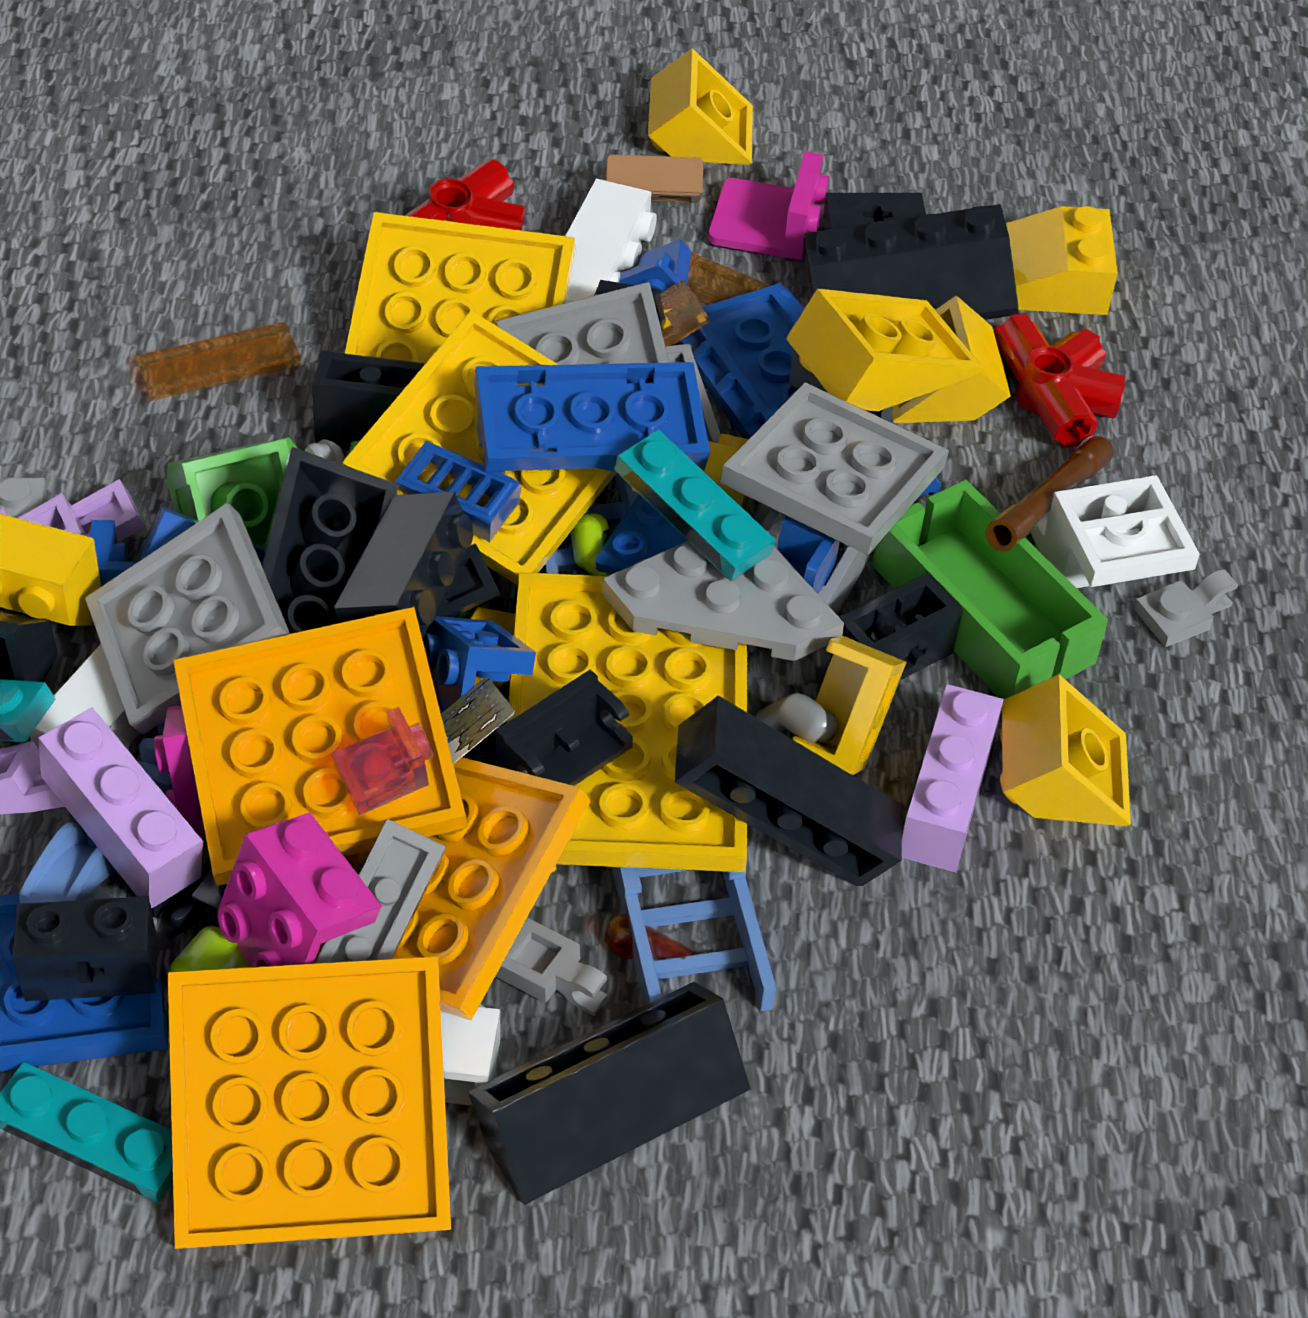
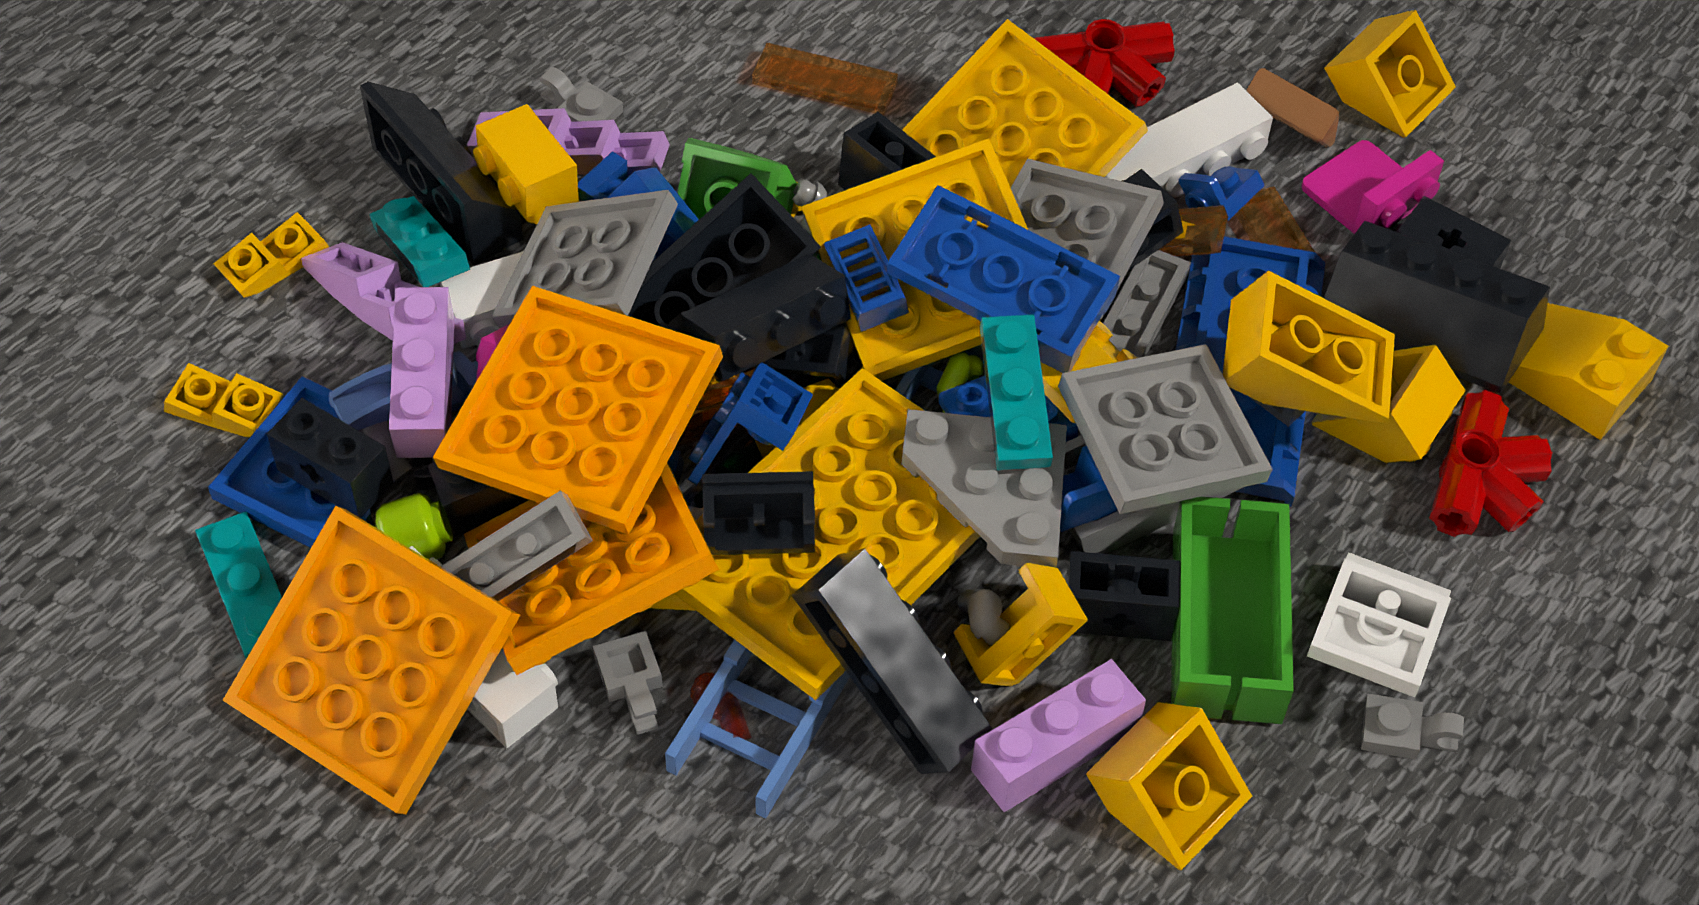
camera: 40 degrees right, 5 degrees up
dark pink bracket [218,812,382,967] -> none
clear pink bracket [331,707,433,815] -> none
sticker [441,677,515,764] -> none
black brick [468,982,751,1205] -> none
reddish brown piece [985,436,1113,552] -> none

